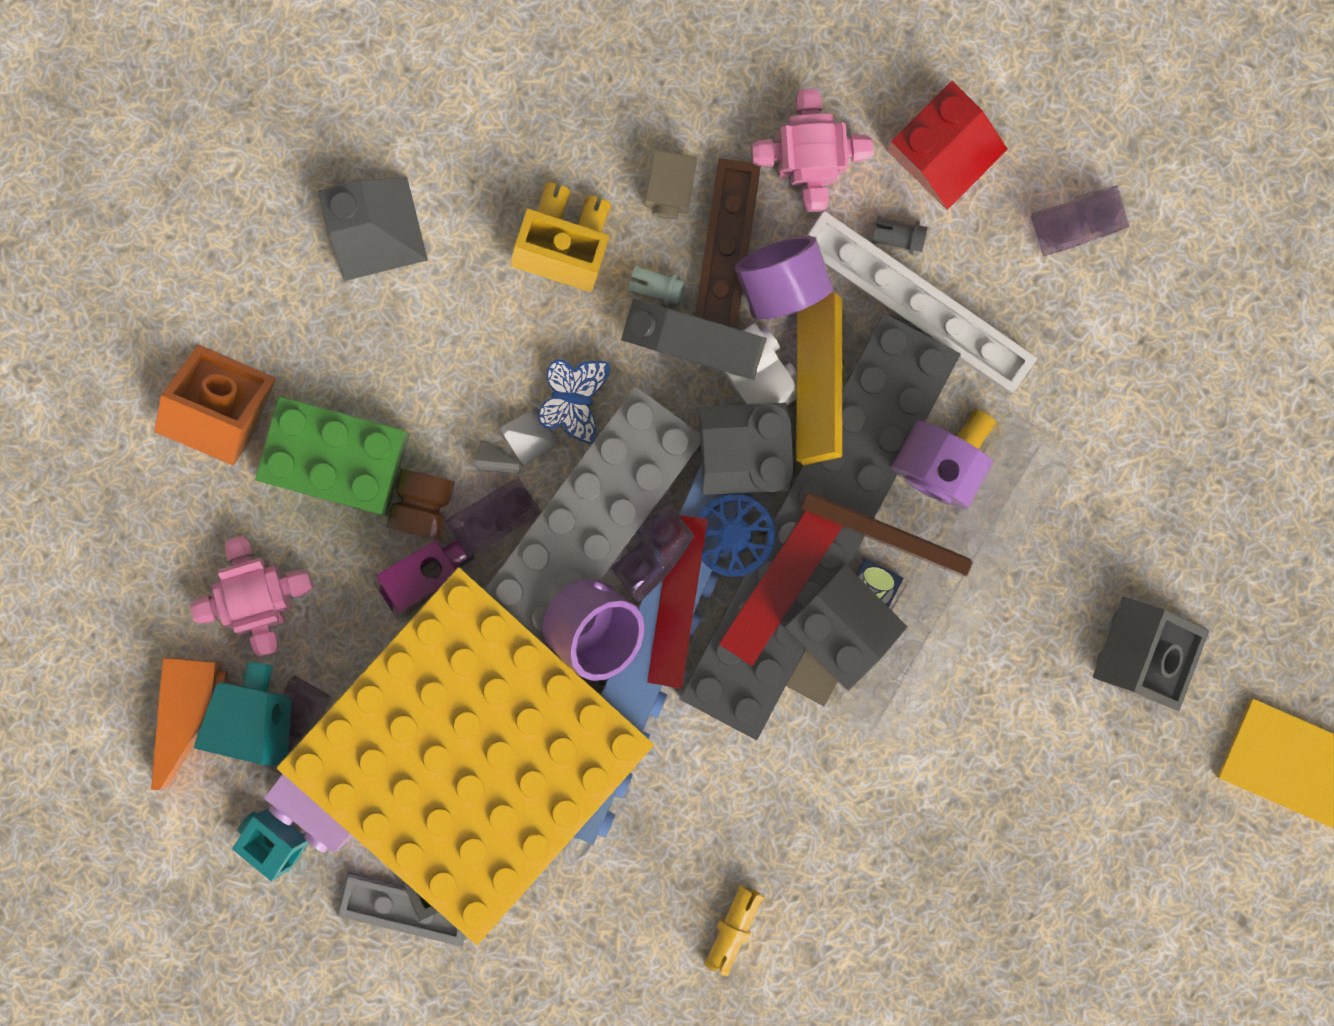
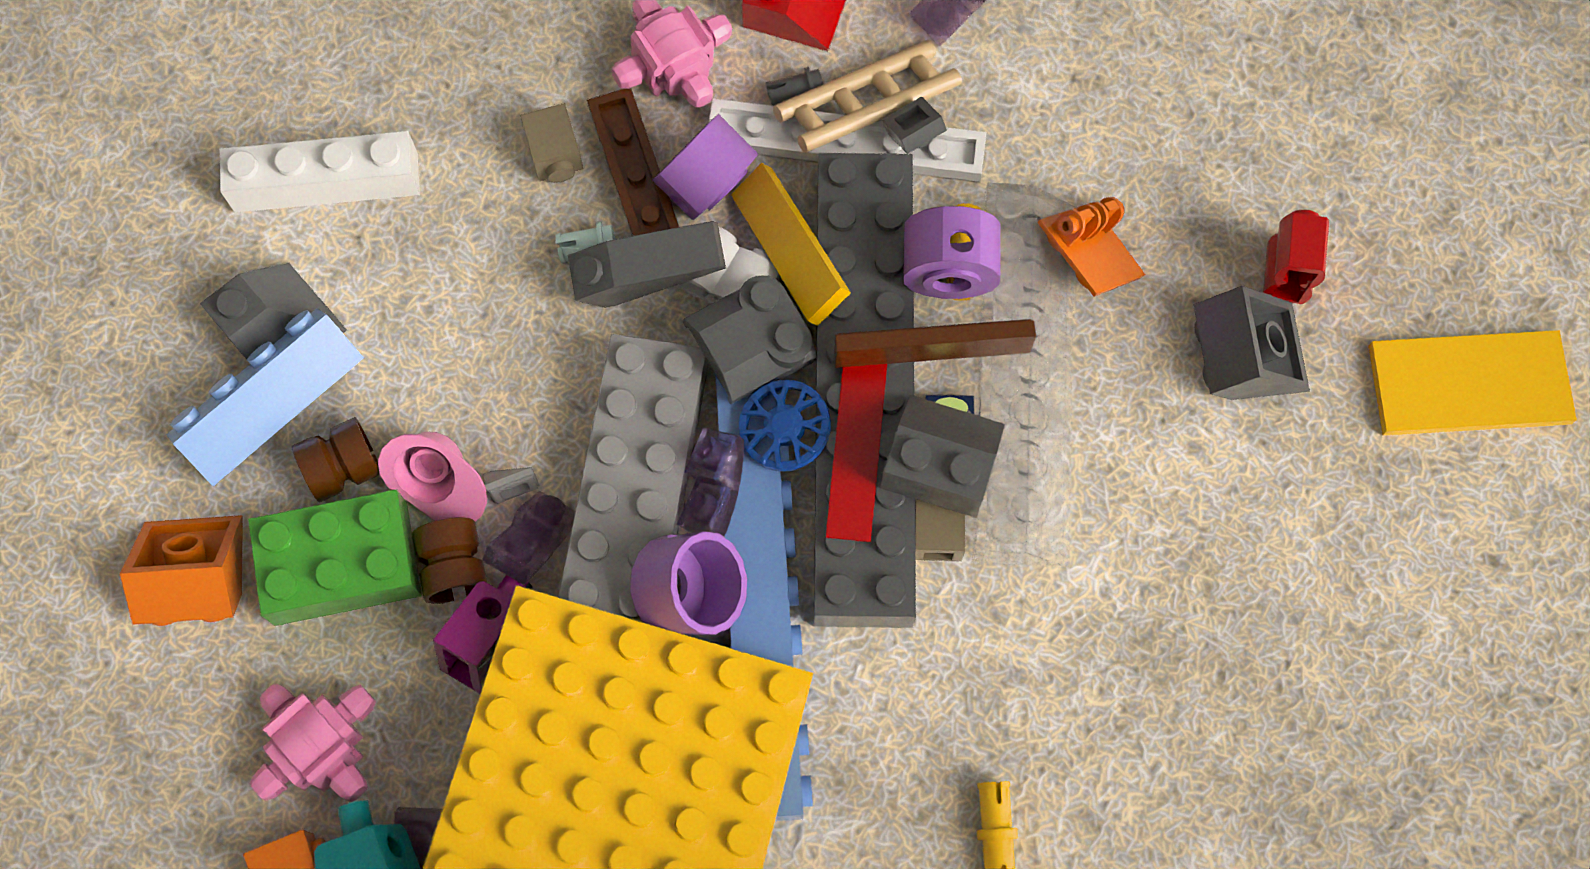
camera: 30 degrees left, 15 degrees down
light grey slope [499,407,560,466] -> none
yellow brick [510,182,612,293] -> none
animal [538,359,611,444] -> none
red sticker [647,514,708,689] -> none
none -> light blue brick [166,308,364,486]
none -> white brick [220,131,420,213]
none -> reddish brown wheel [292,417,380,503]
none -> bright pink piece [378,432,487,522]
none -> tan bar [773,40,962,153]
none -> dark grey plate [882,96,947,154]
none -> orange hinge [1037,197,1146,297]
none -> red brick [1263,210,1329,304]

